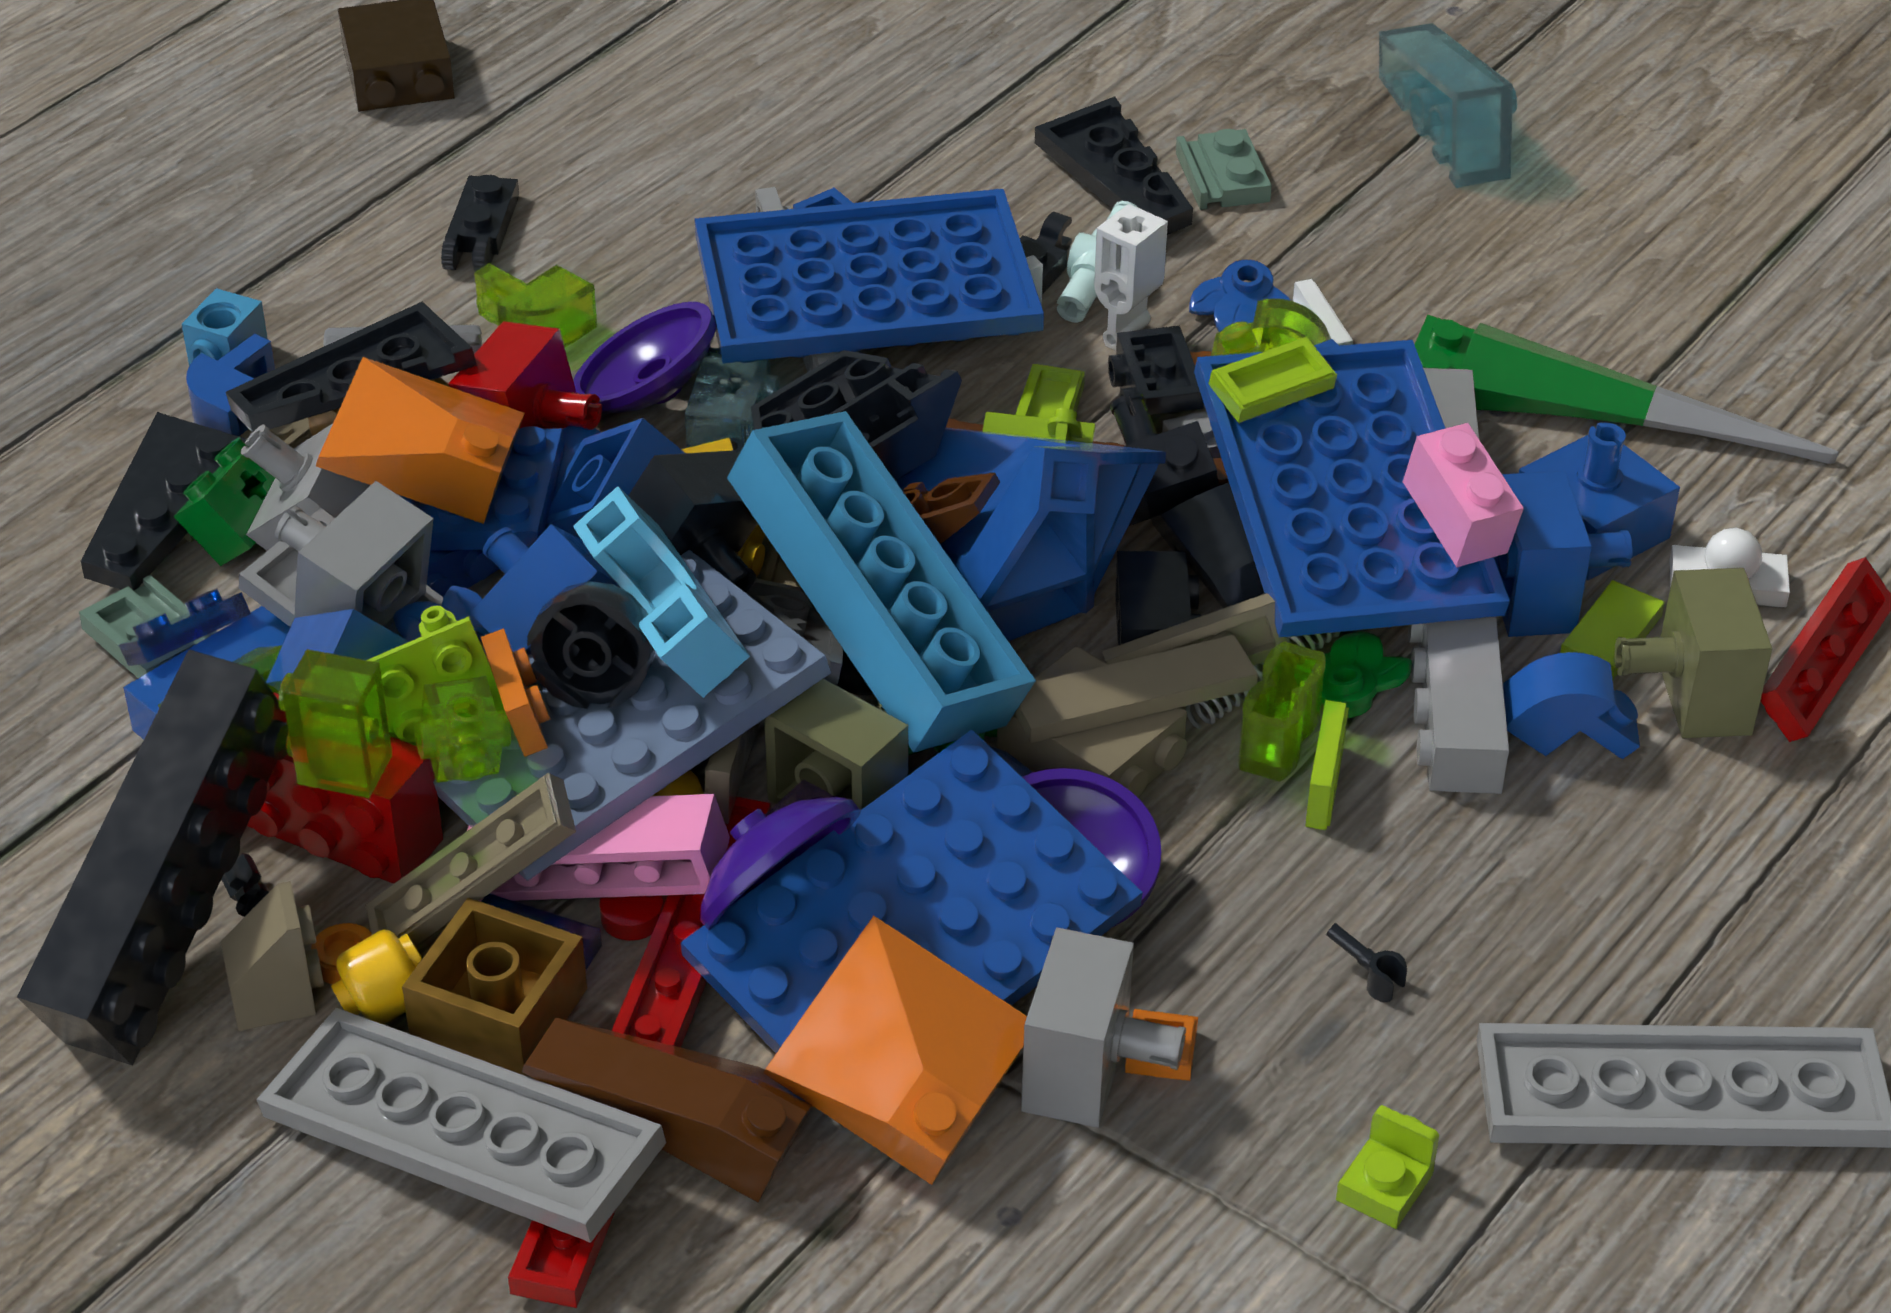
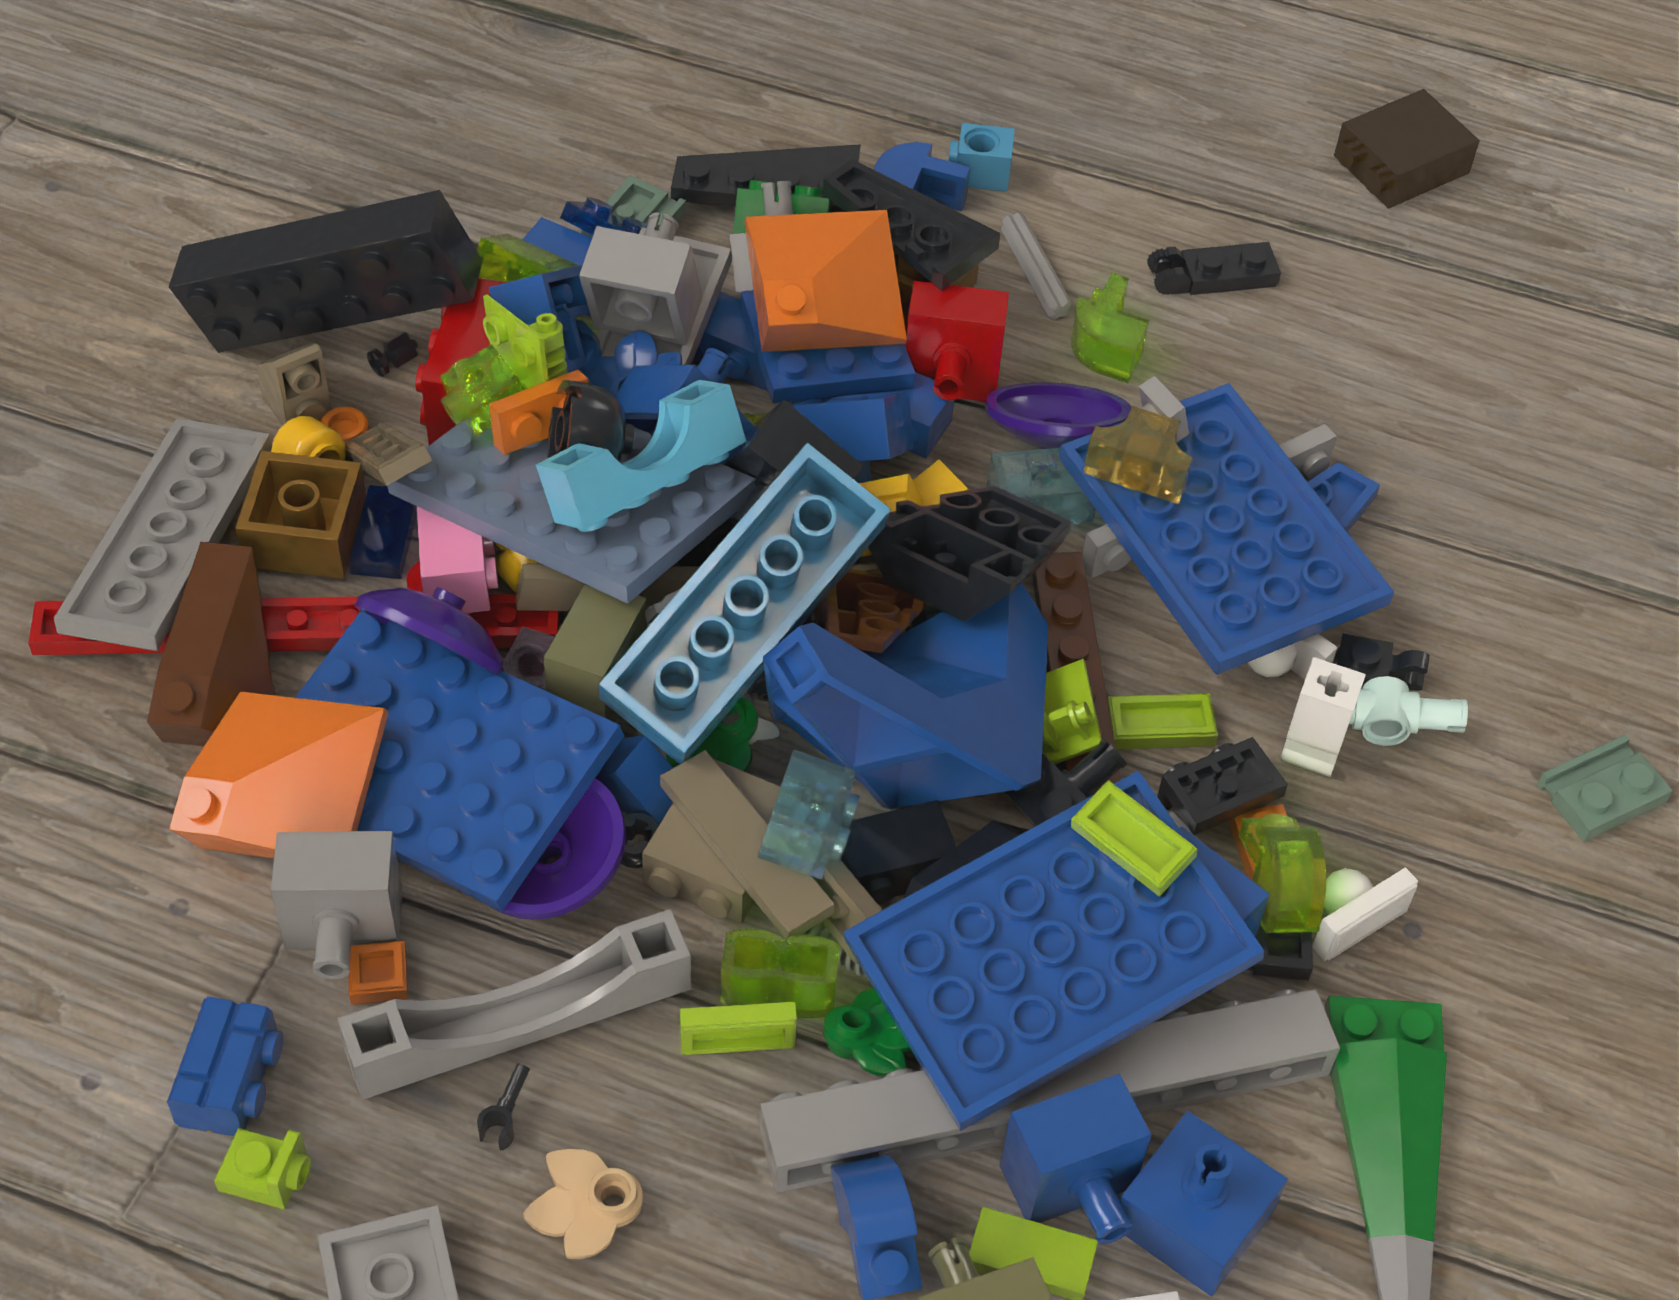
camera: 70 degrees right, 10 degrees up
clear neon green brick [279,649,393,798] -> none
black wing [1034,96,1193,235] -> none
blue plate [1189,260,1292,345] -> none
bright pink brick [1403,423,1524,567] -> none
none -> blue brick [167,996,283,1136]
none -> light grey arch [337,909,691,1100]
none -> tan plate [523,1149,643,1259]
none -> clear light blue brick [757,749,860,879]
none -> clear yellow brick [1083,406,1193,504]
none -> light grey plate [1139,375,1189,445]

